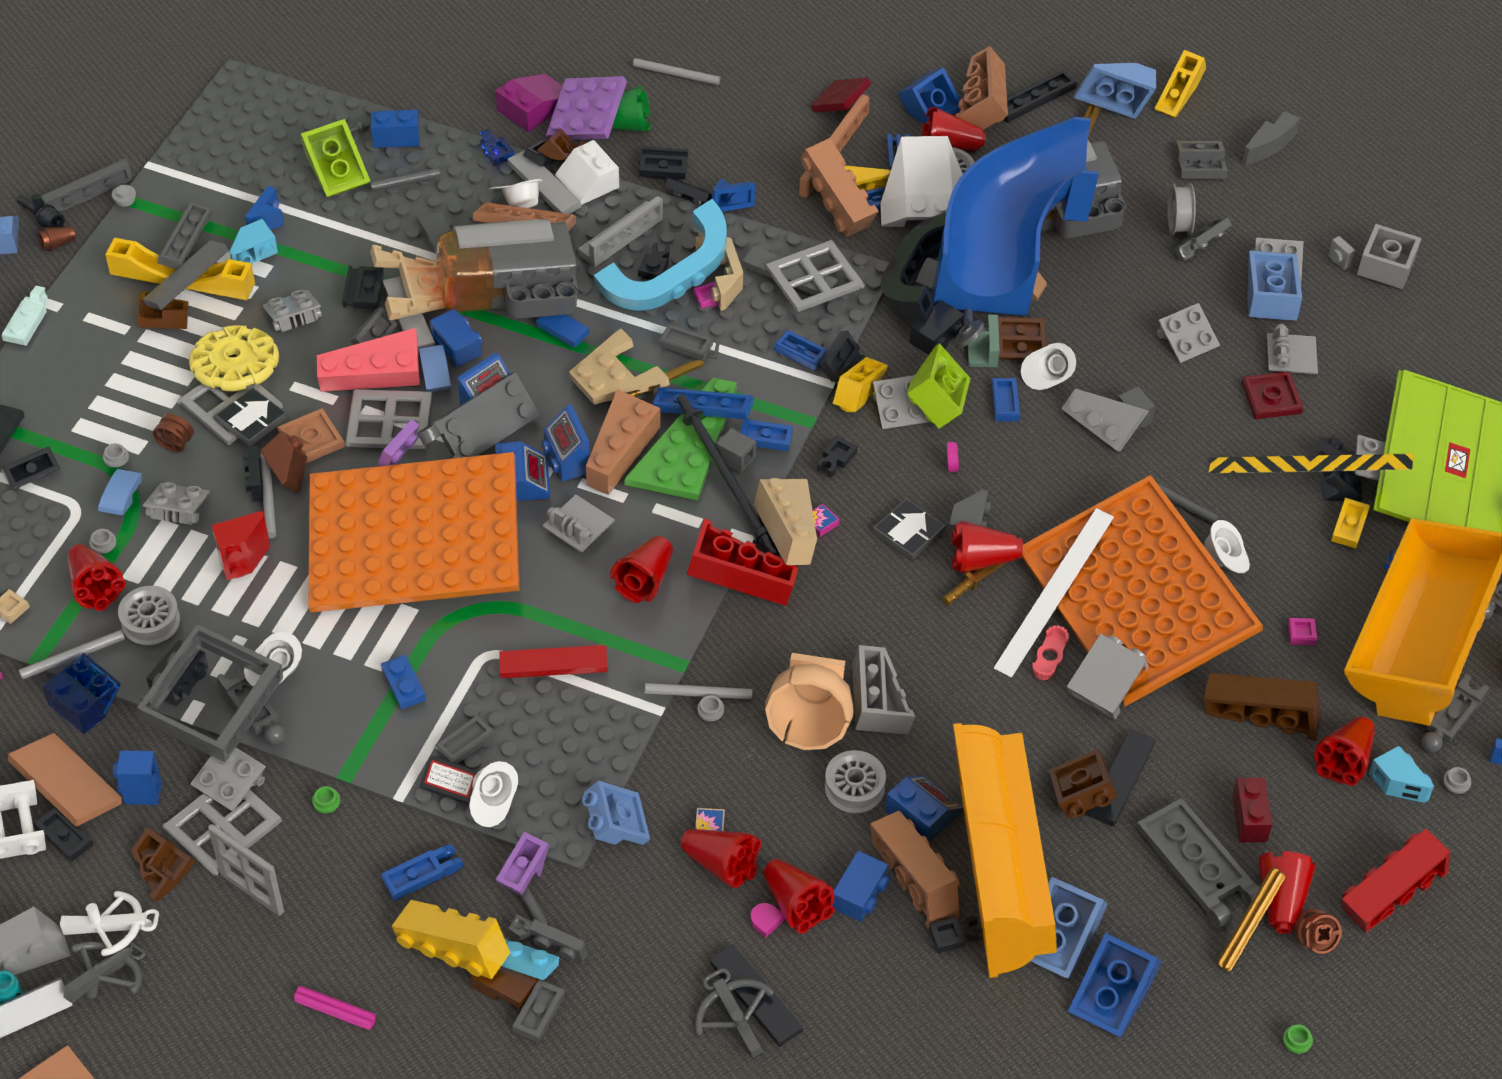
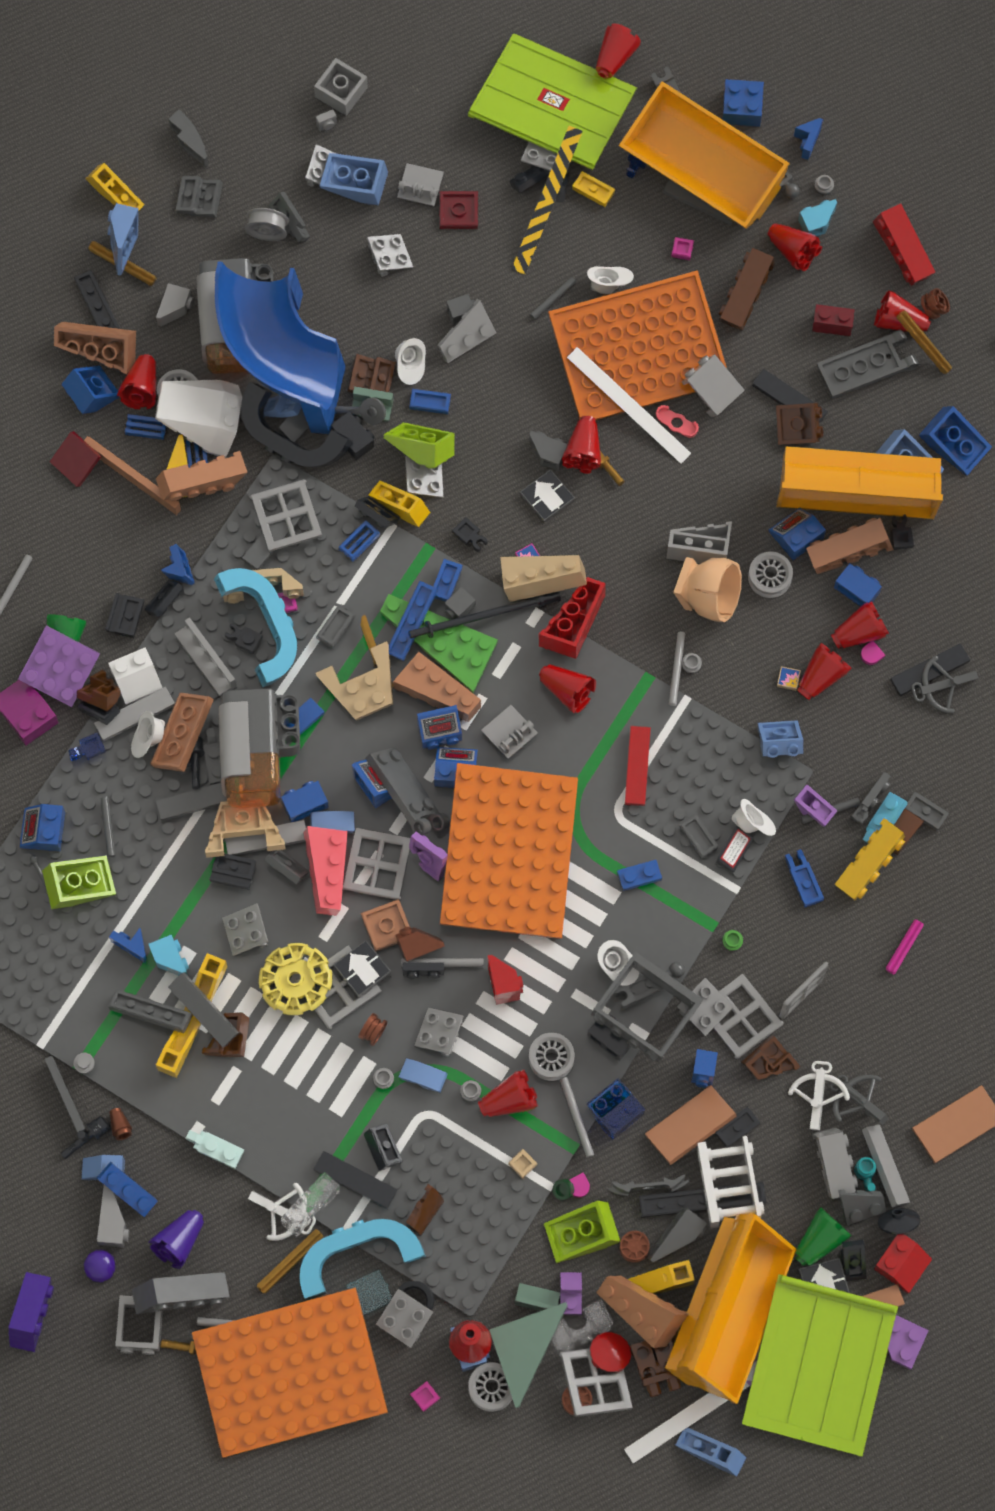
camera: 80 degrees left, 20 degrees up
dark pink tile [947,442,959,473] -> none

